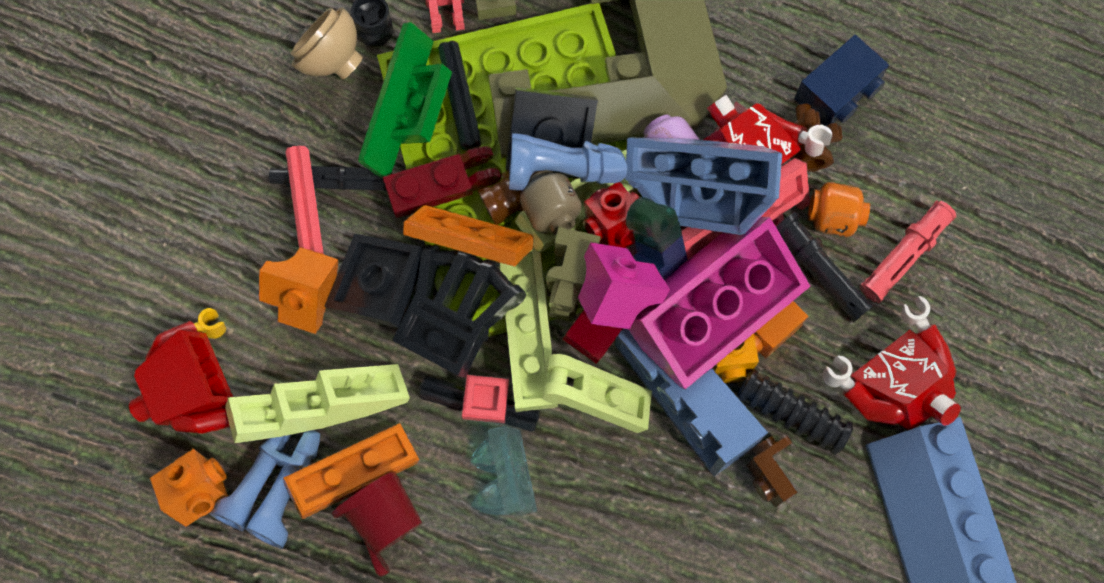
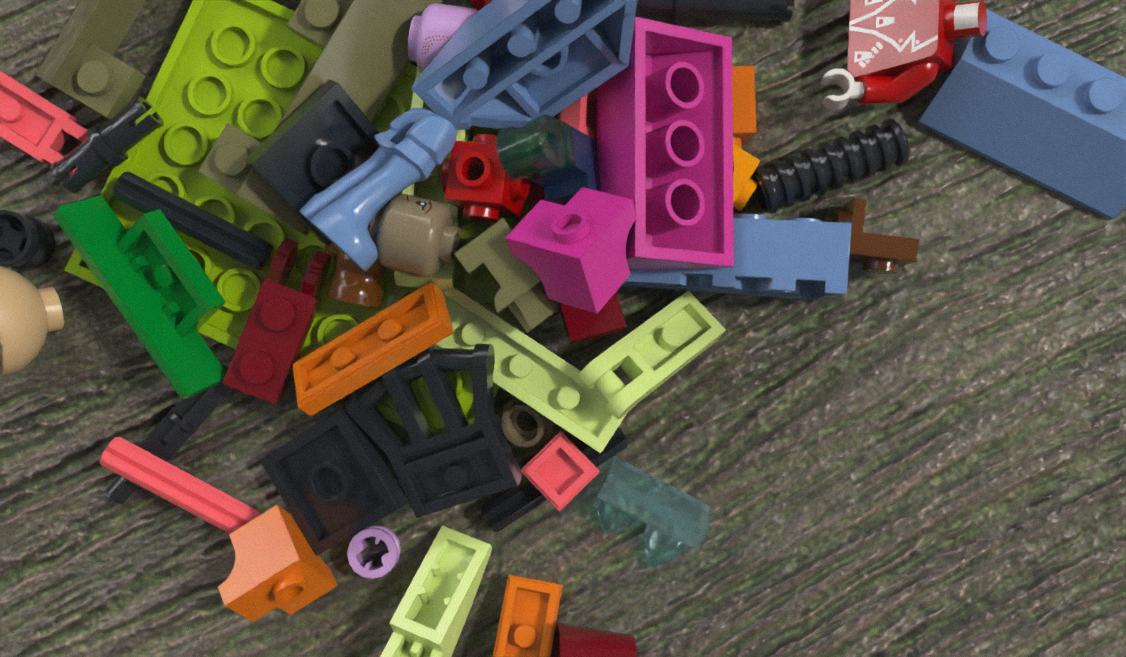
camera: 45 degrees left, 15 degrees up
none -> black pin [50,96,164,194]
none -> lavender bush [347,525,401,579]
none -> dark tan plate [502,396,556,447]

